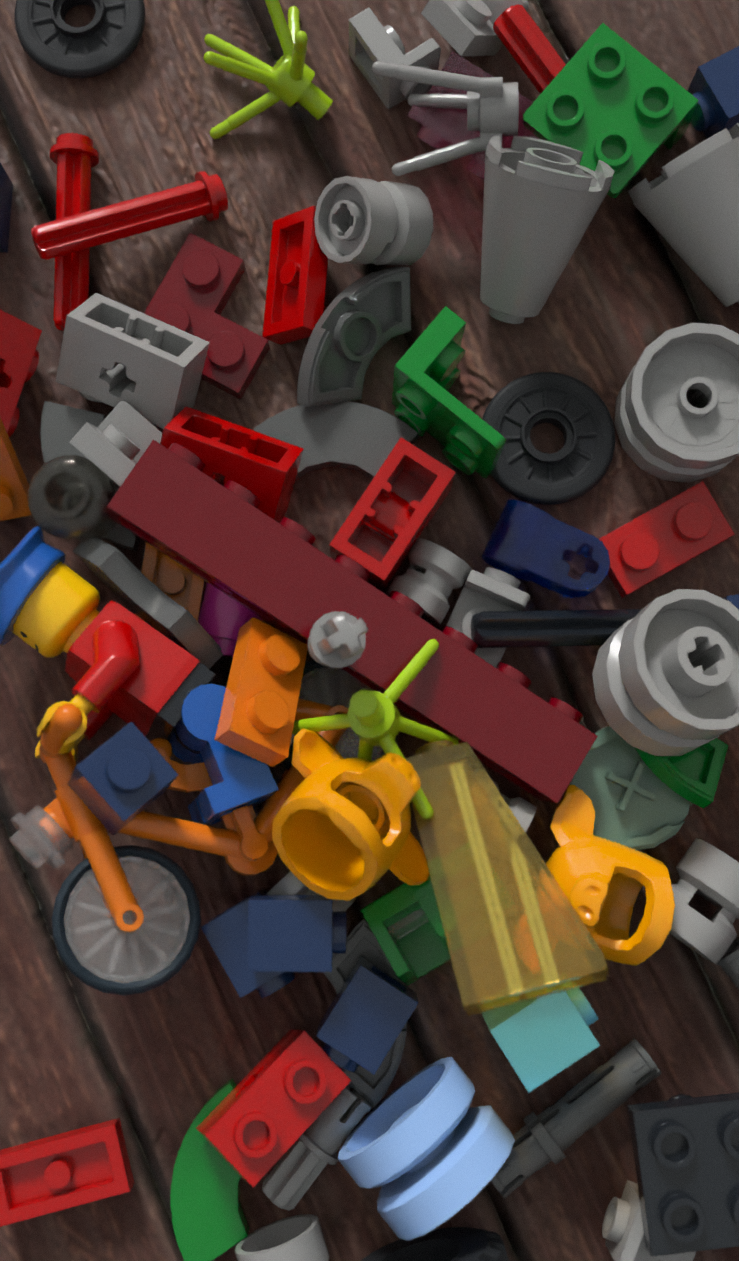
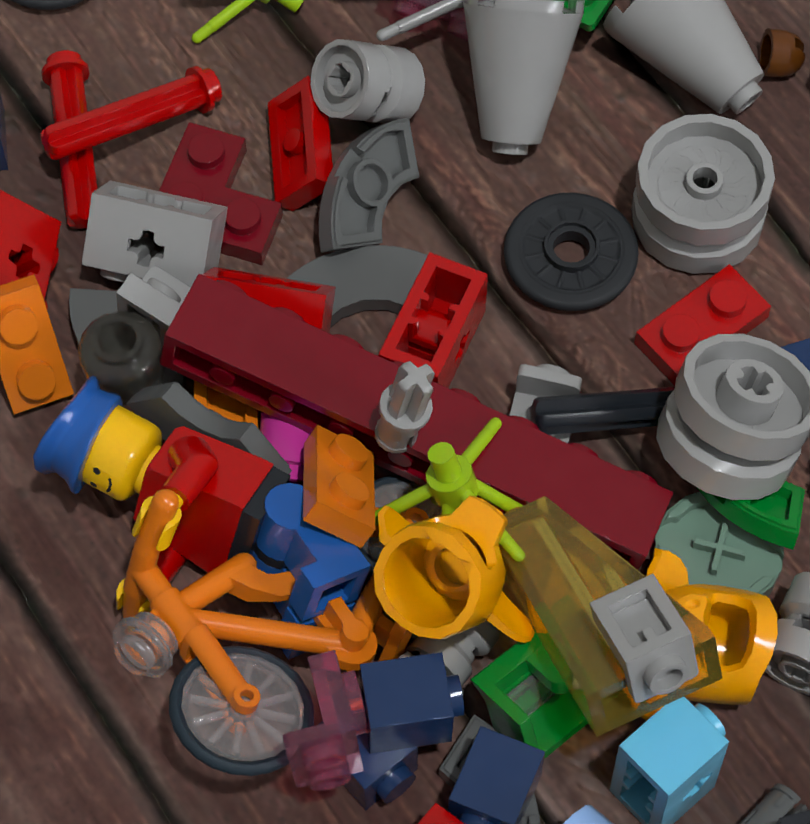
camera: 10 degrees left, 20 degrees down
dark blue brick [68,721,178,836] -> none
light grey wheel [386,538,472,625] -> none
green bracket [392,306,506,479] -> none
clear blue piece [481,499,610,599] -> none
none -> clear pink bracket [282,650,369,791]
none -> light grey bracket [589,574,699,703]

